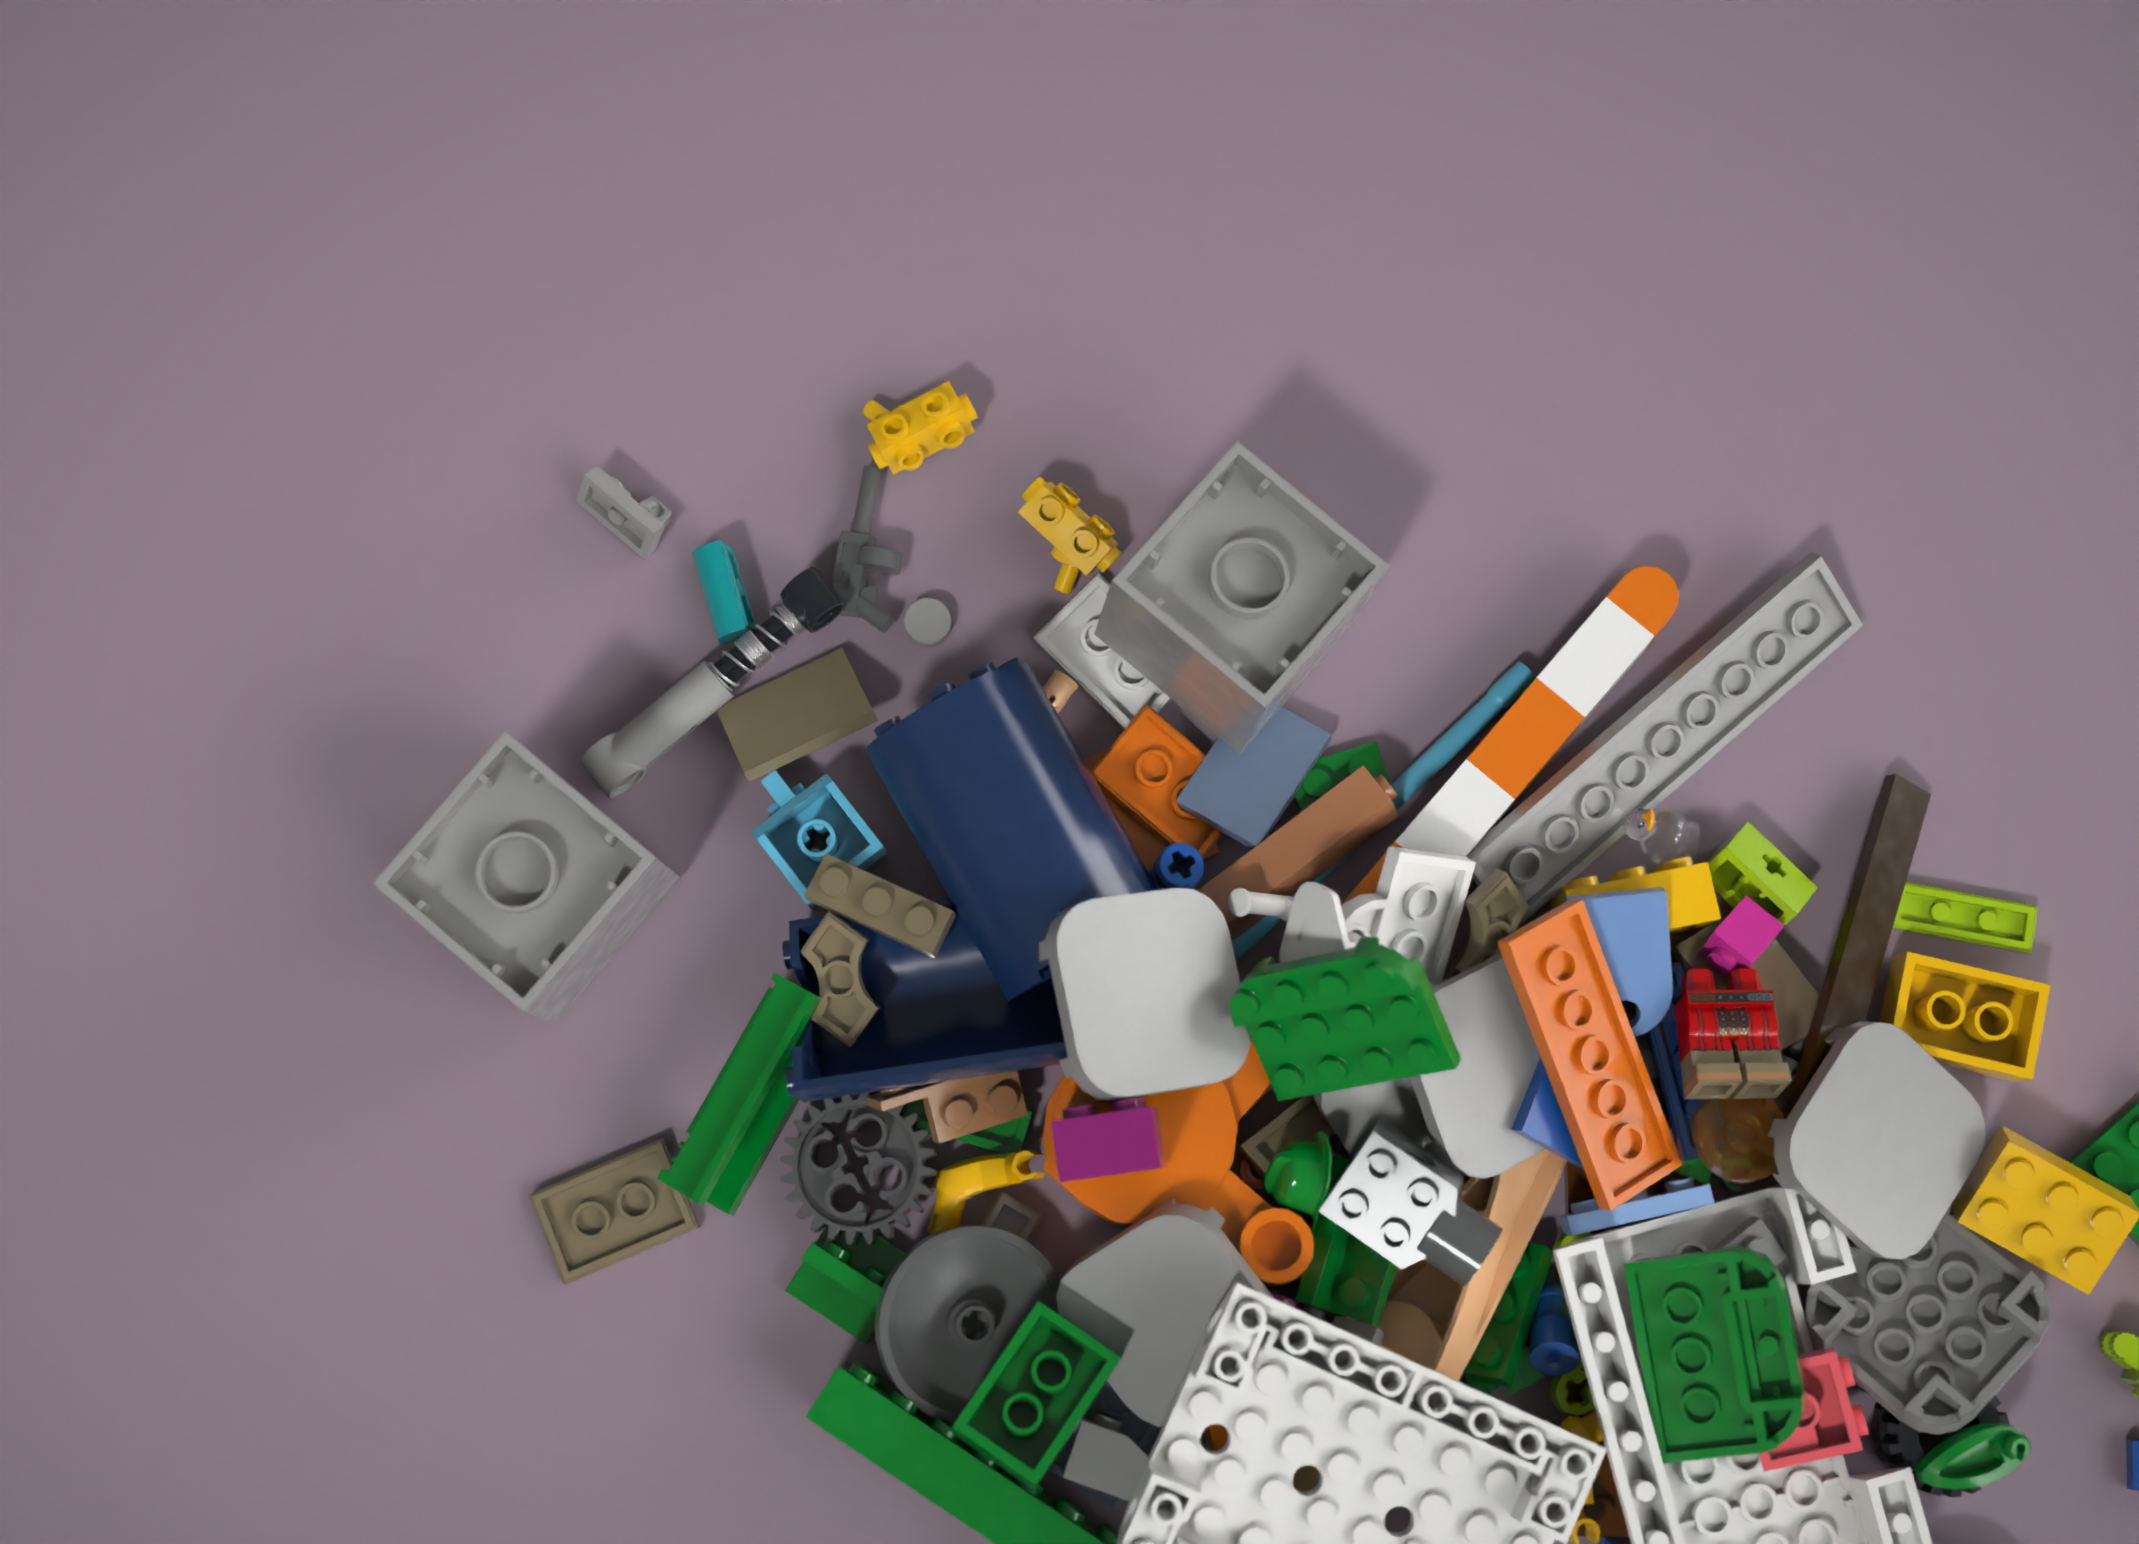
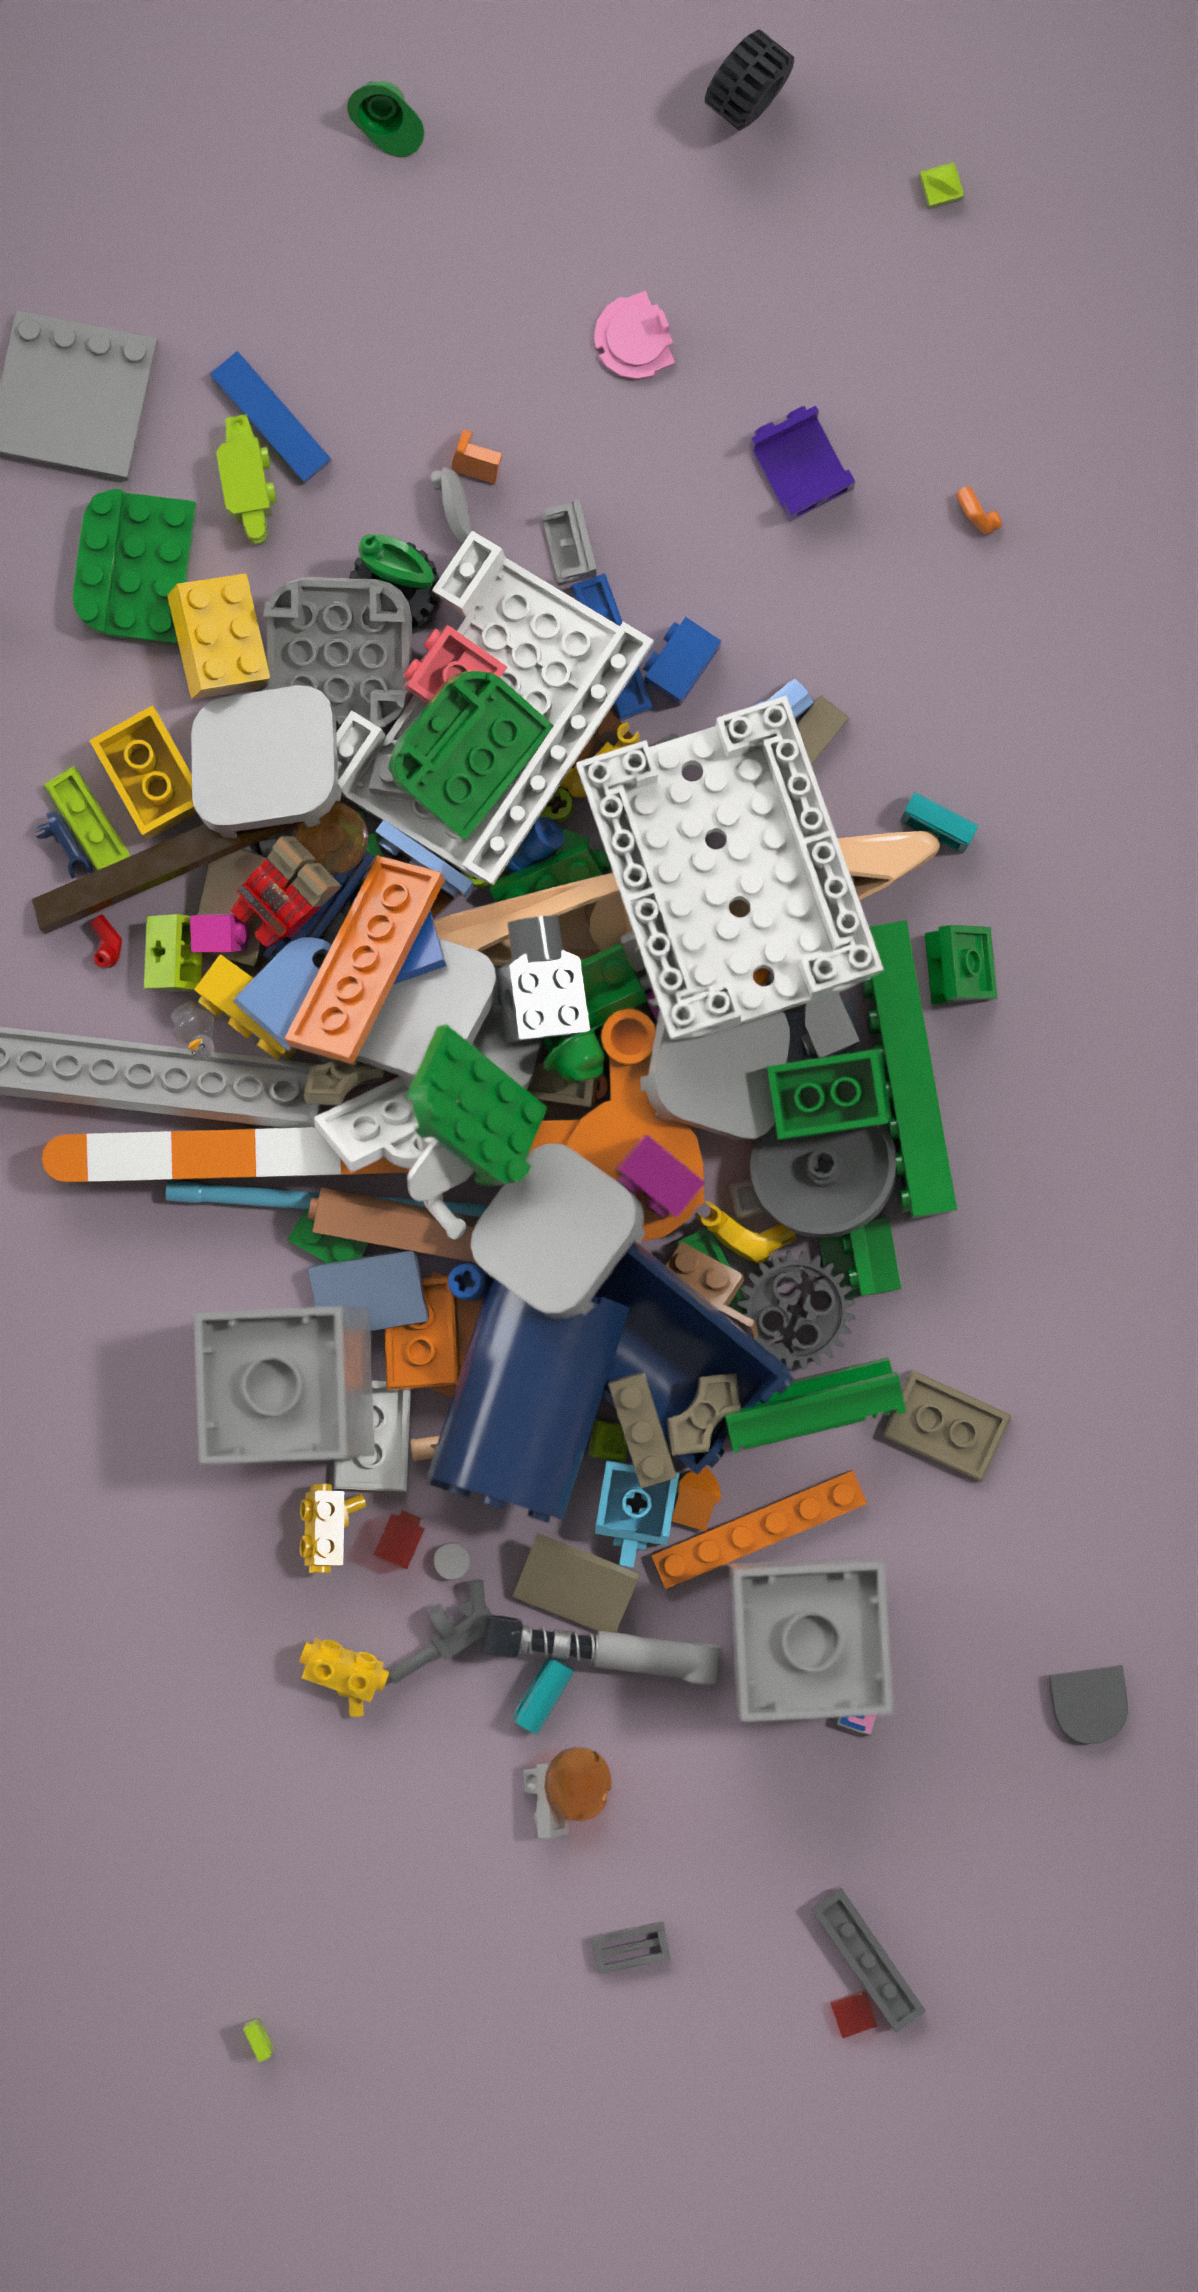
camera: 135 degrees left, 5 degrees up
none -> dark blue piece [35,811,92,879]
none -> red arm [89,914,123,969]
none -> lime tile [243,2018,274,2063]
none -> clear red brick [373,1510,426,1569]
none -> clear orange tile [544,1747,612,1821]
none -> lime tile [588,1420,628,1462]
none -> flat silver tile [591,1921,671,1974]
none -> orange plate [651,1470,867,1589]
none -> orange tile [671,1467,721,1531]
none -> dark grey plate [811,1887,926,2032]
none -> clear red tile [830,1990,877,2038]
none -> dark grey tile [1049,1665,1128,1744]

